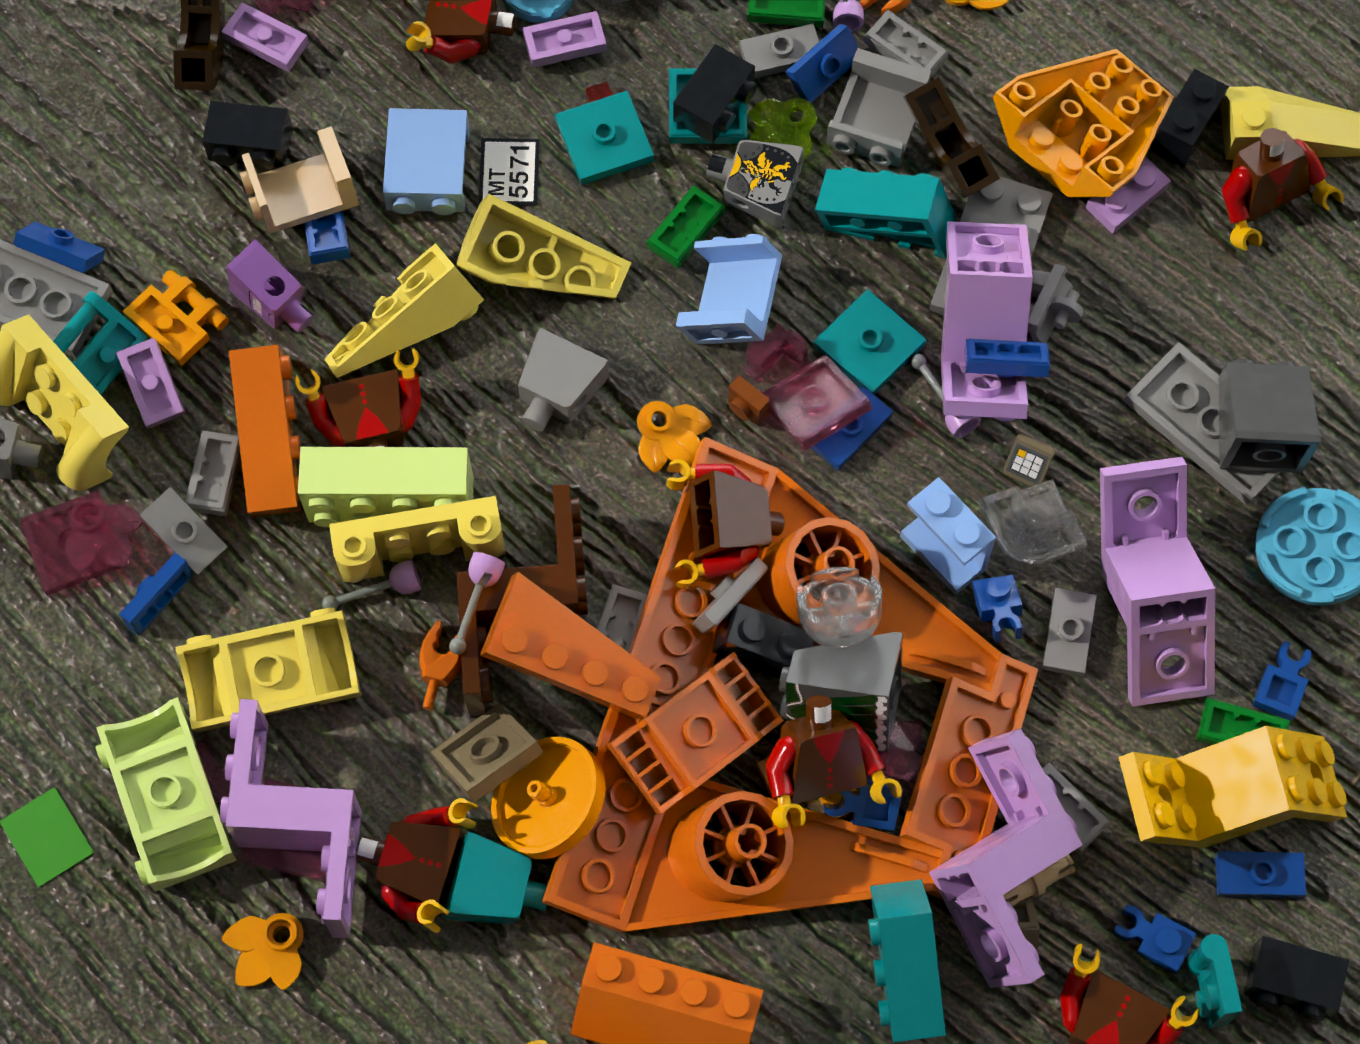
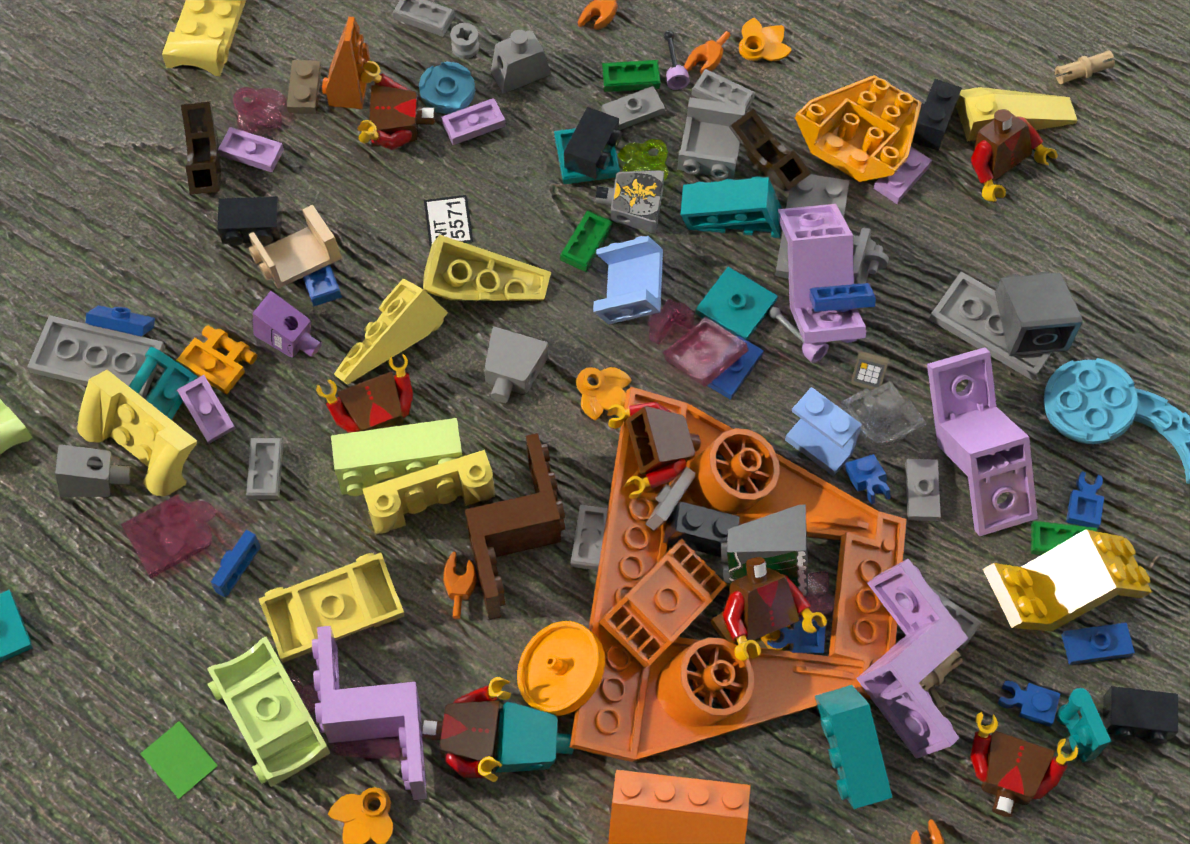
camera: 10 degrees left, 5 degrees down
light grey plate [139,487,228,575] -> none
orange wedge [229,344,301,517] -> none
hinge [322,559,422,610] -> none
light blue panel [383,108,470,215] -> none
dark tan plate [431,703,543,803] -> none
hinge [449,552,505,654] -> none
orange wedge [480,572,662,719] -> none
teal plate [555,90,654,185] -> none
clear red piece [585,81,612,103] -> none
dark orange plate [728,375,770,426] -> none
blue plate [786,24,859,104] -> none
clear cylinder [796,567,883,648] -> none

